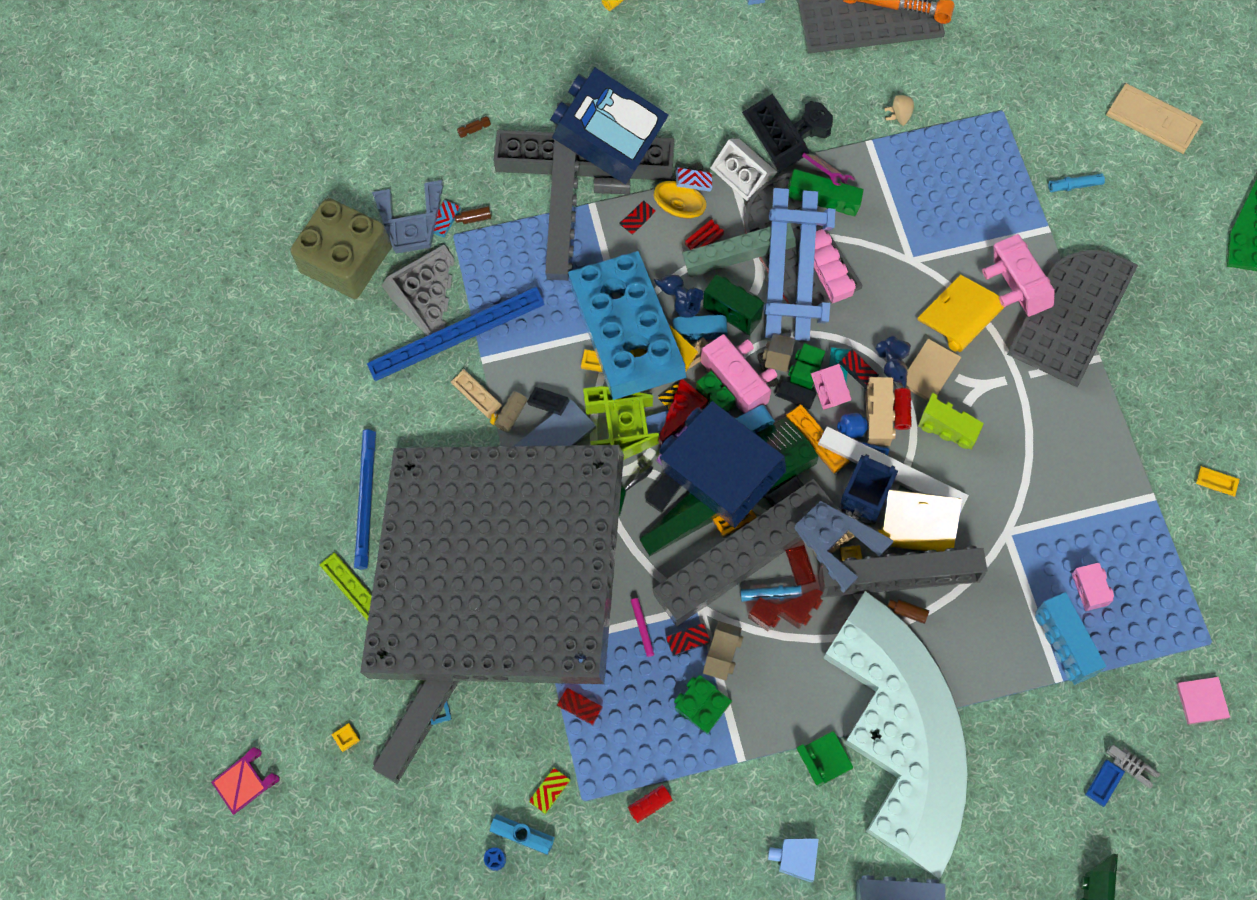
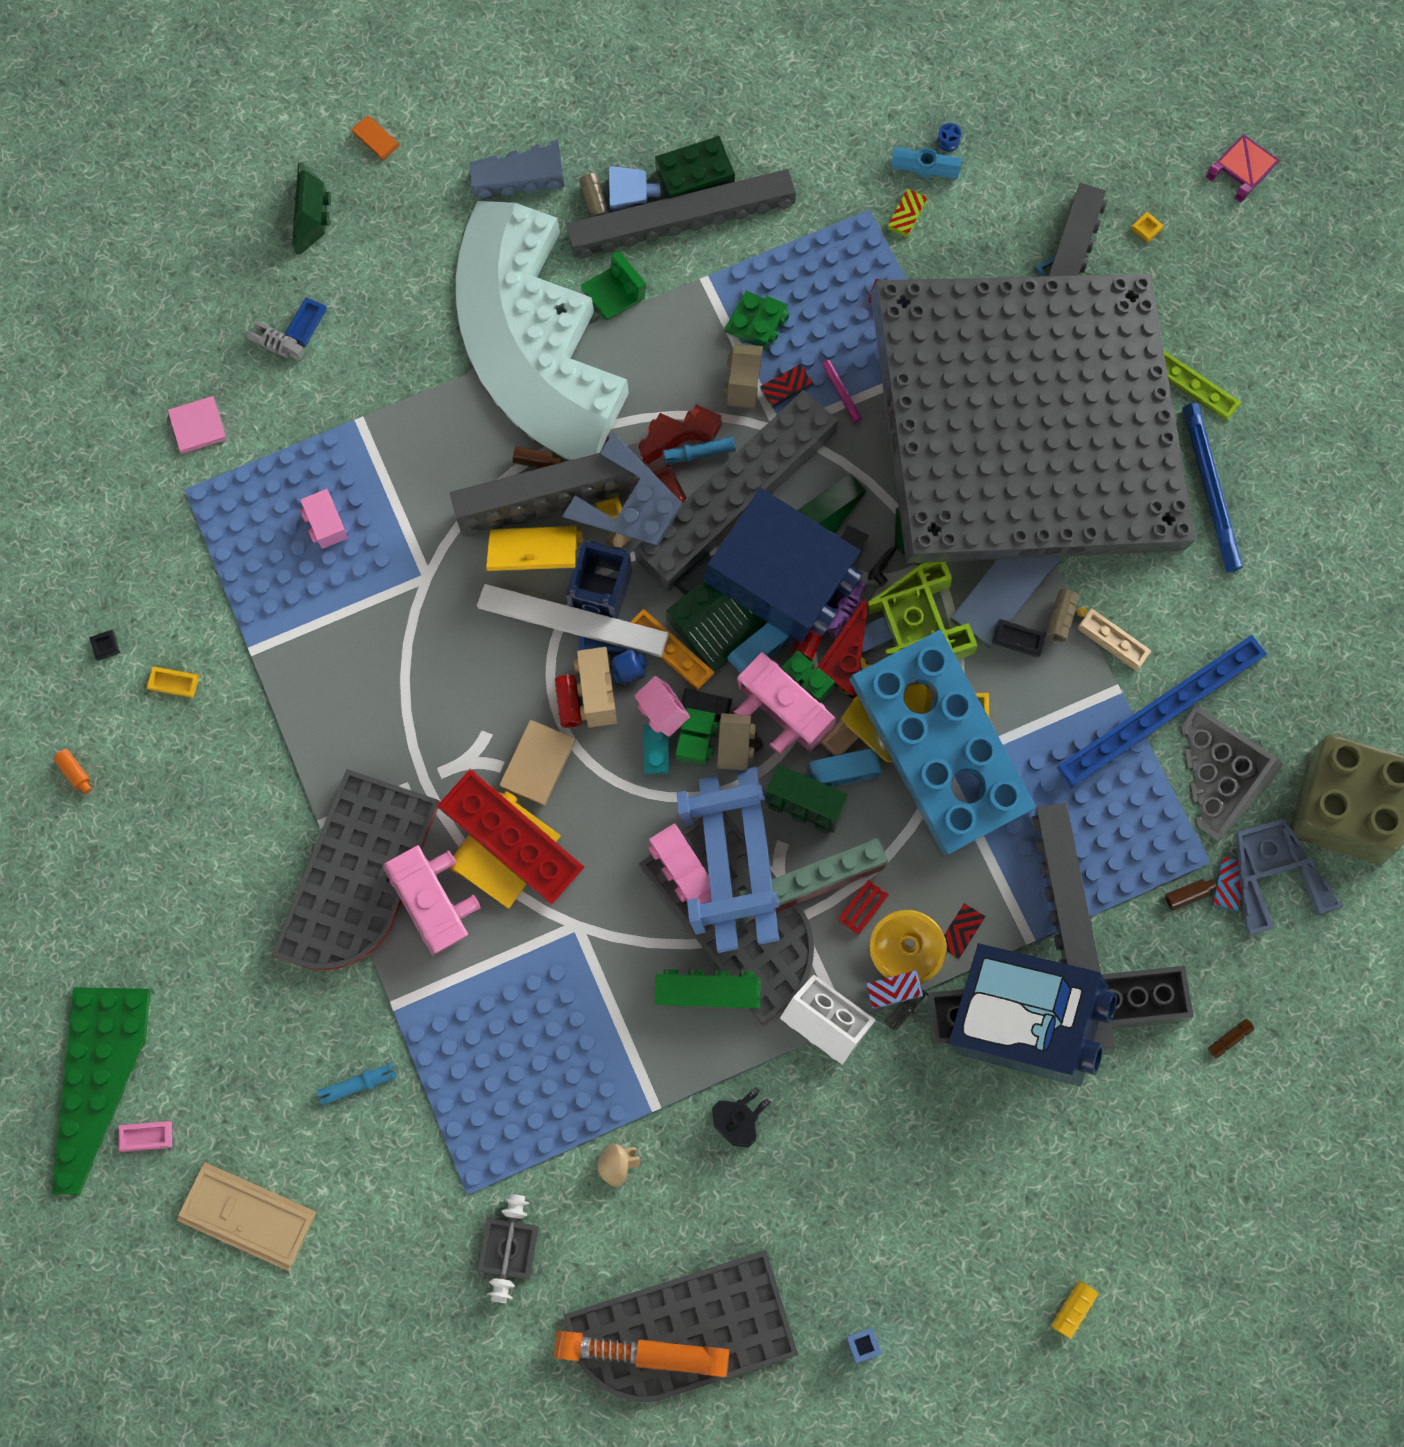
camera: 170 degrees right, 5 degrees up
red axle [627,785,673,823] -> none
dark blue animal [654,275,704,318] -> none
black brick [742,93,810,172] -> none
magenta flag [802,153,855,186] -> none
black tile [839,349,879,389] -> none
dark blue animal [875,336,911,388] -> none
lime wedge [918,393,984,450] -> none
dark azure brick [1035,592,1106,685] -> none
none -> bright pink tile [119,1121,172,1152]
none -> red tile [437,768,585,906]
none -> dark grey plate [477,1194,539,1303]
none -> dark grey brick [566,169,796,258]
none -> dark tan axle [579,173,610,218]
none -> dark green brick [655,136,735,199]

